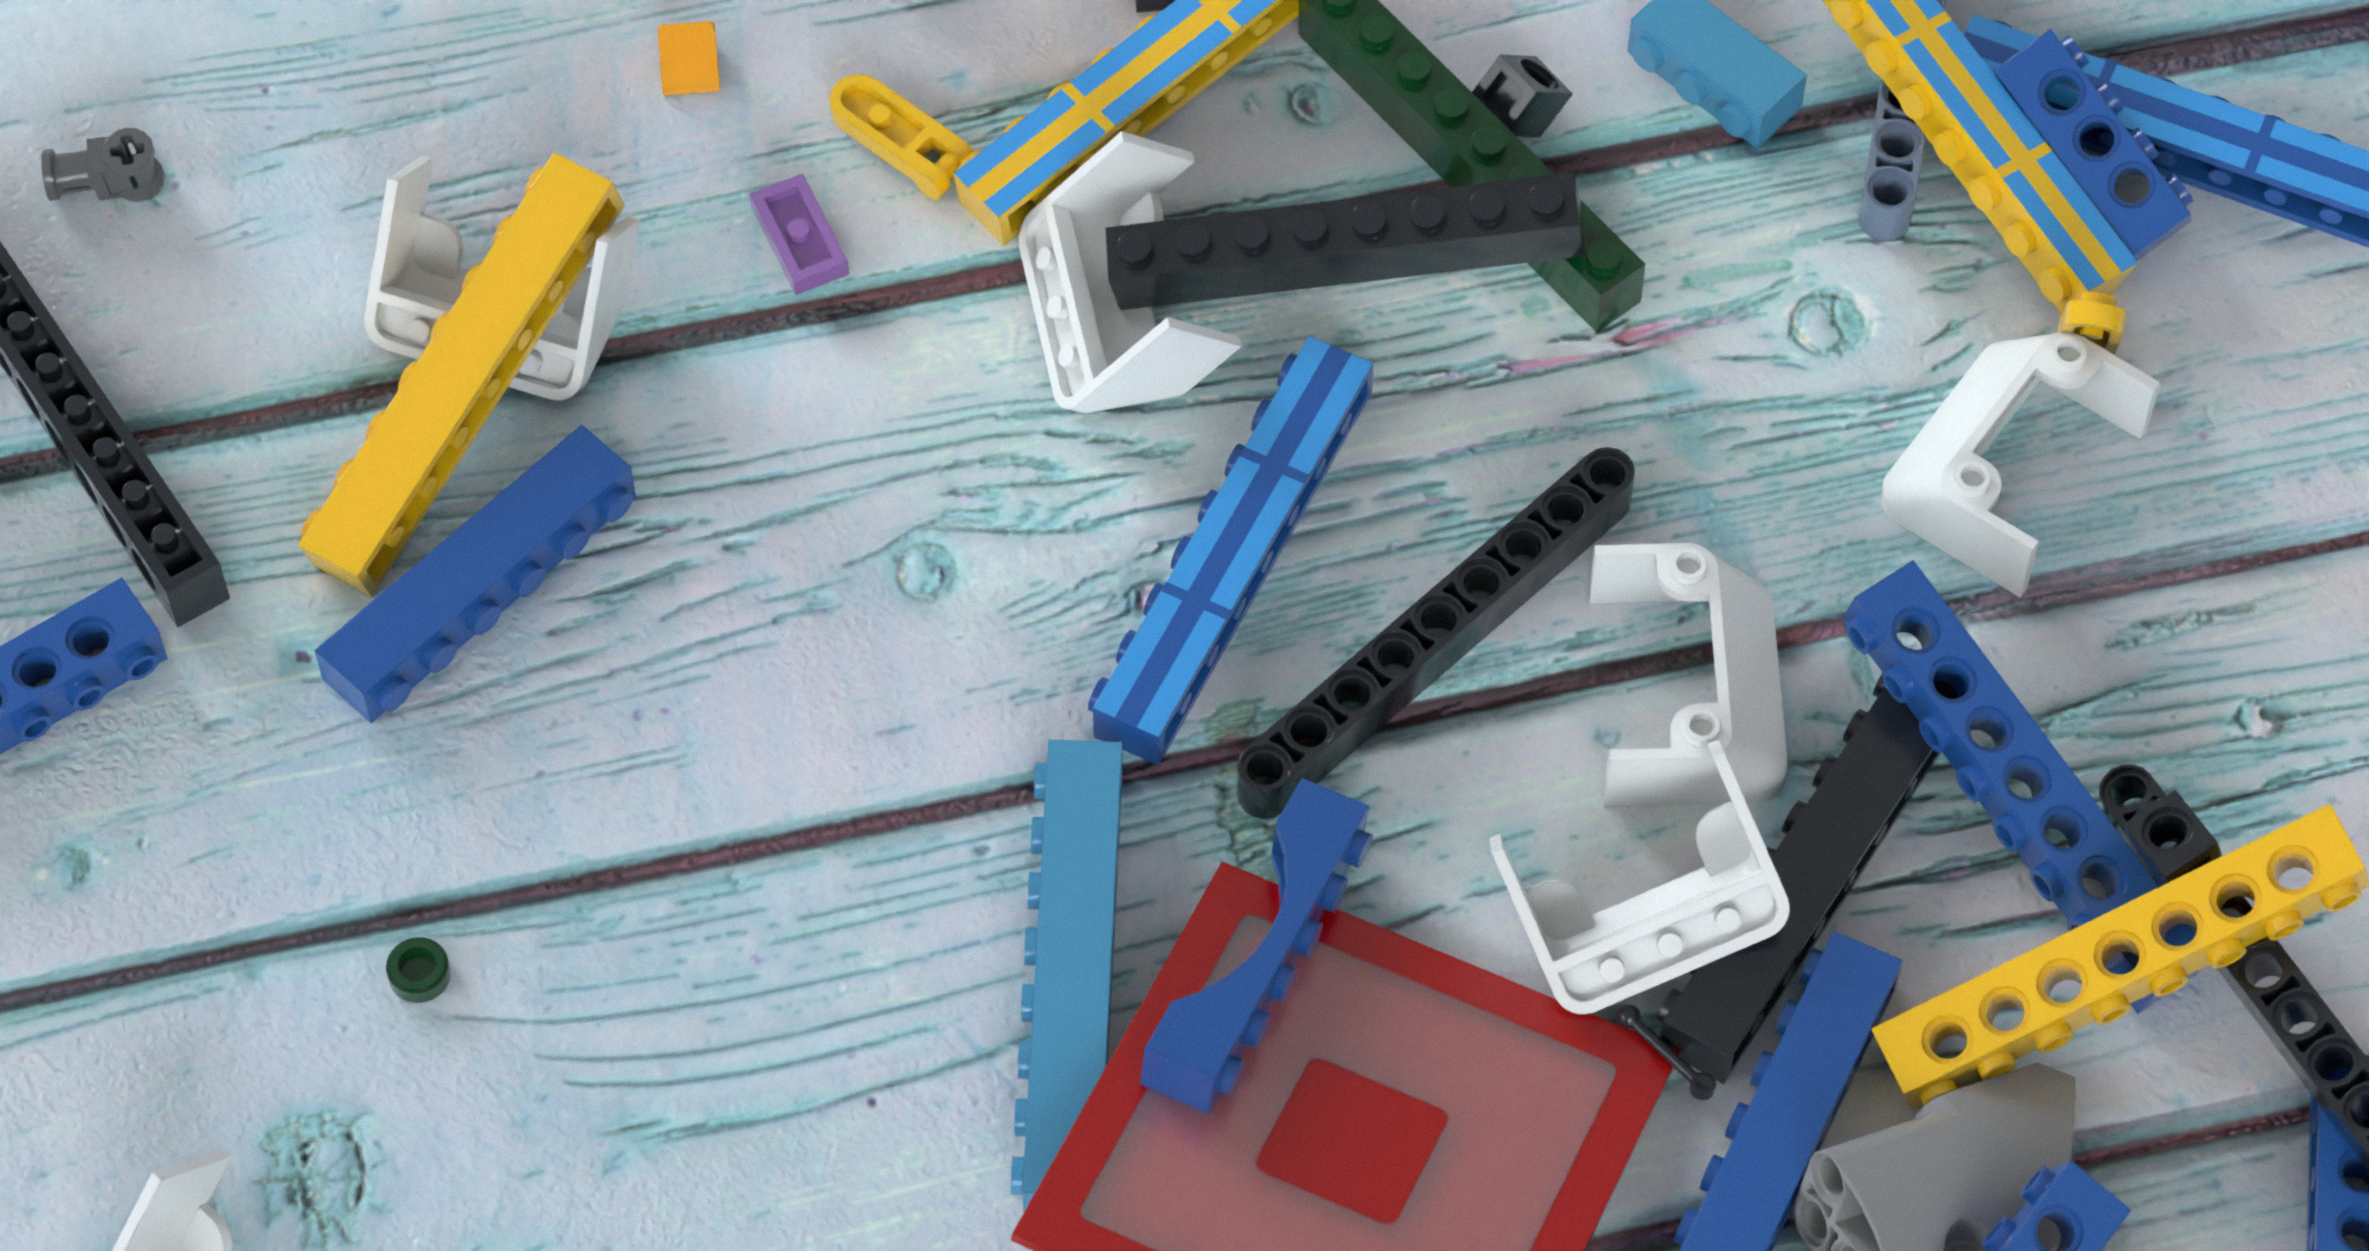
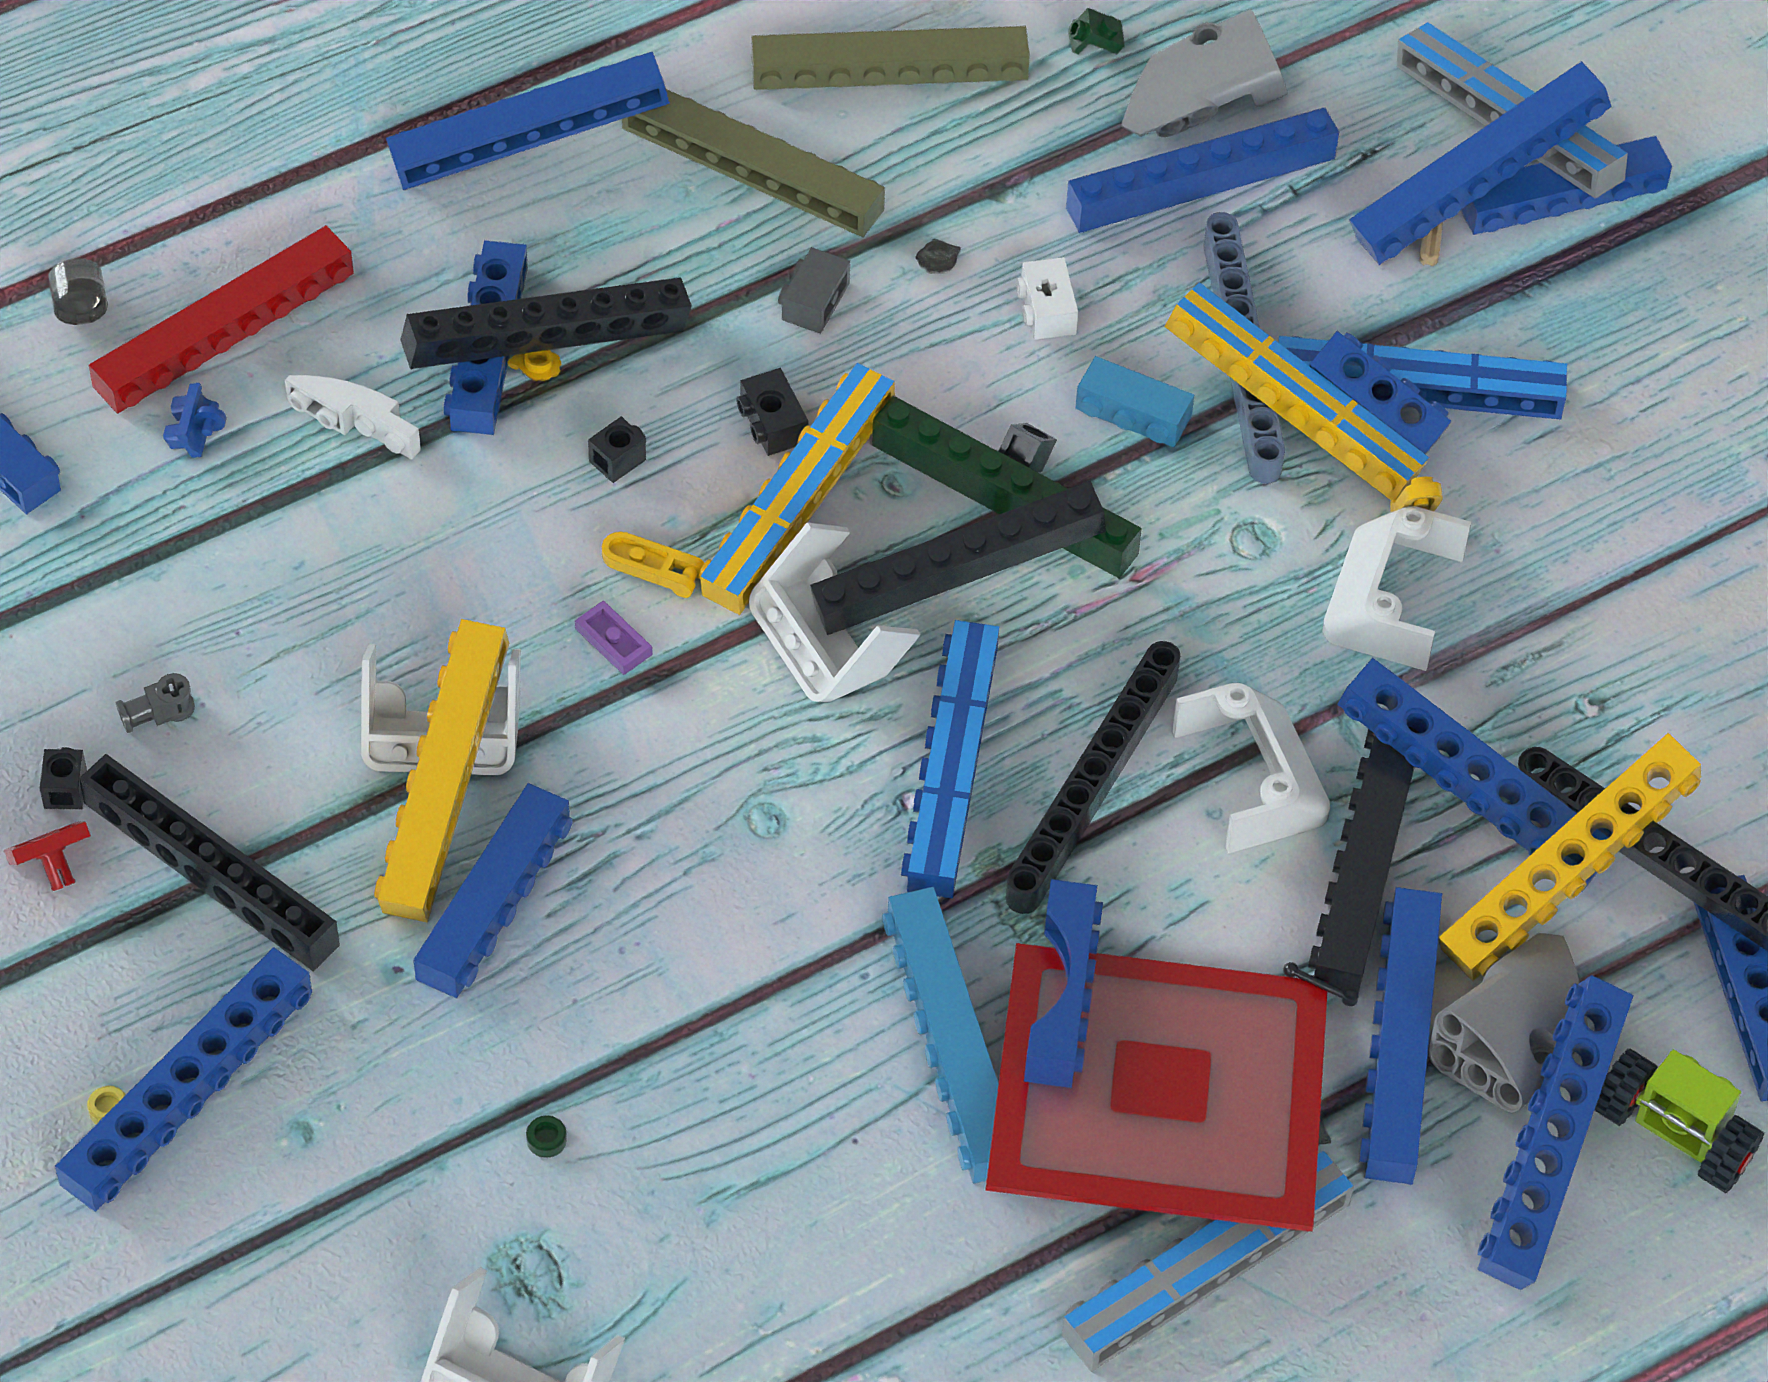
camera: 20 degrees left, 5 degrees down
light orange slope [658,21,720,96] -> none
white windscreen [1489,740,1789,1014] -> none
black brick [2123,790,2222,886] -> none

